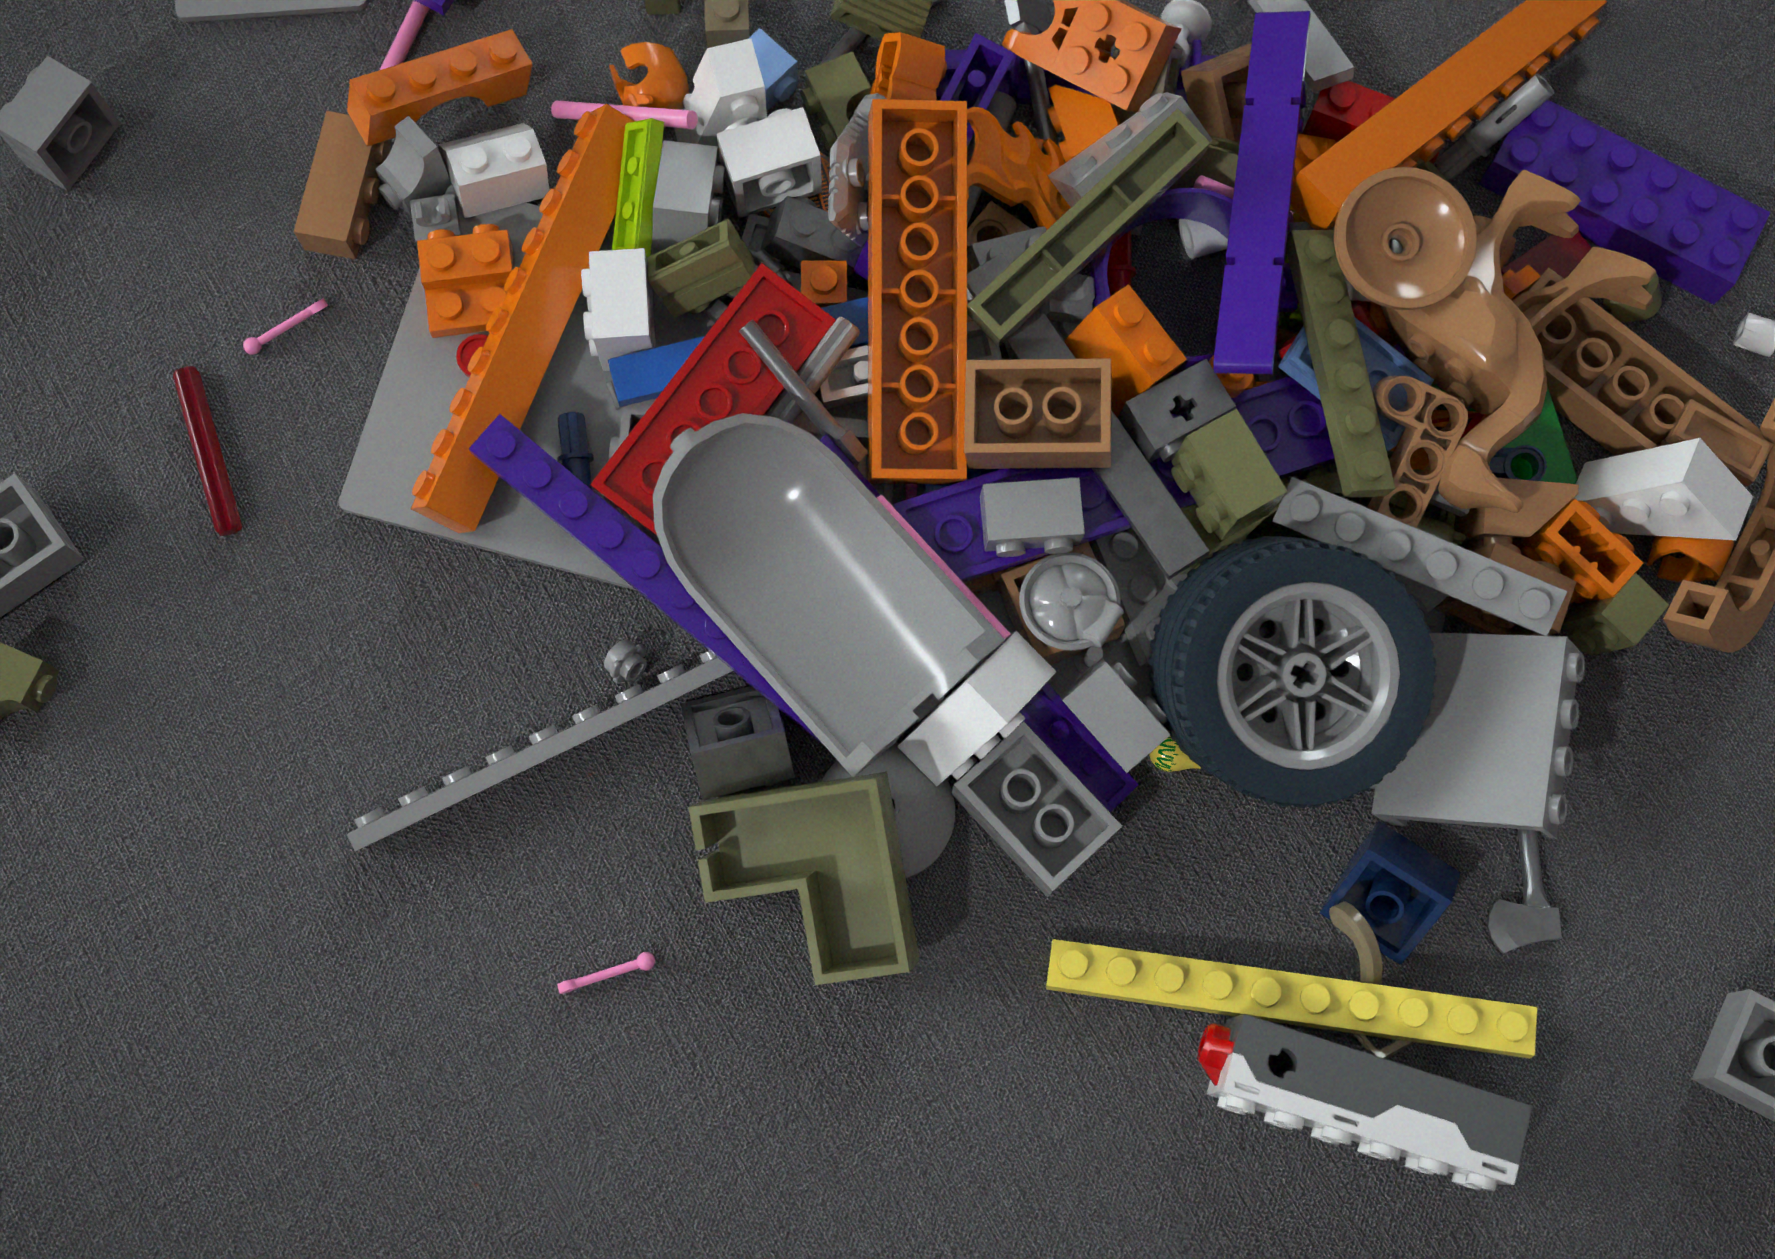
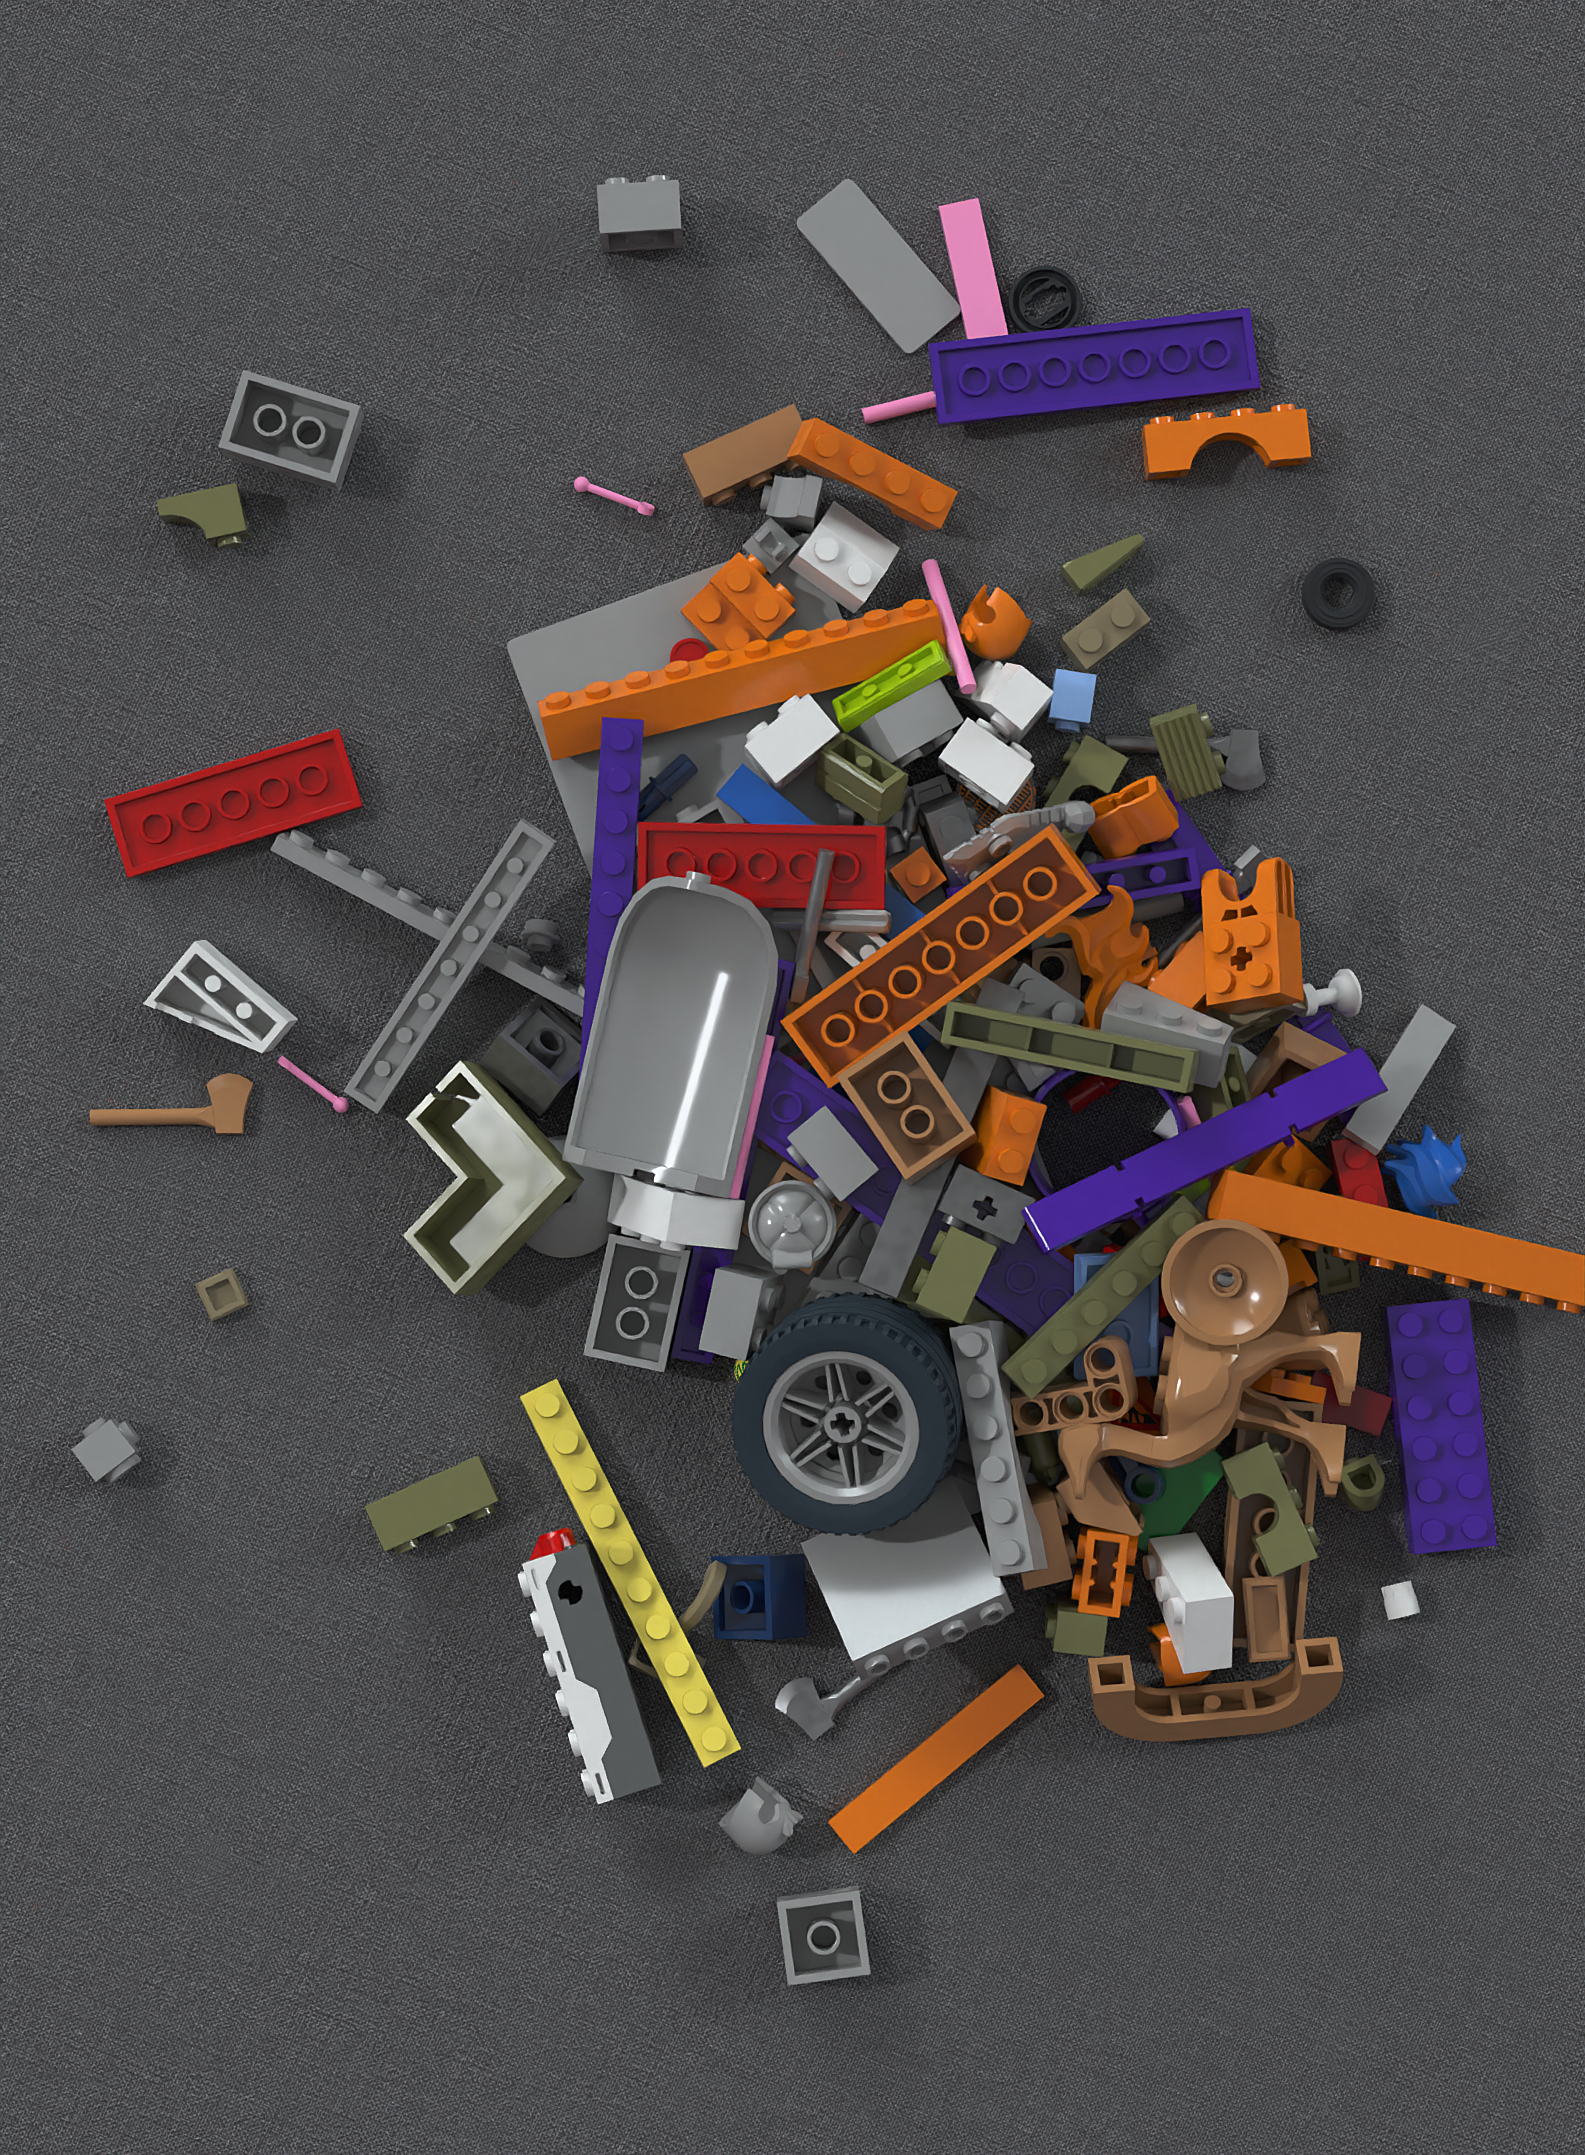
camera: 55 degrees right, 10 degrees up
dark red axle [173,366,242,536] -> none
light grey axle [1435,74,1554,180] -> none
none -> medium nougat piece [90,1073,254,1135]
none -> red plate [104,728,364,879]
none -> white wedge [143,940,298,1053]
none -> dark tan tile [195,1267,250,1322]
none -> light grey plate [344,819,557,1114]
none -> olive brick [364,1455,500,1555]
none -> light grey helmet [719,1776,803,1855]
none -> orange tile [827,1663,1045,1854]
none -> olive arch [1218,1441,1320,1577]
none -> blue hair [1379,1125,1467,1218]

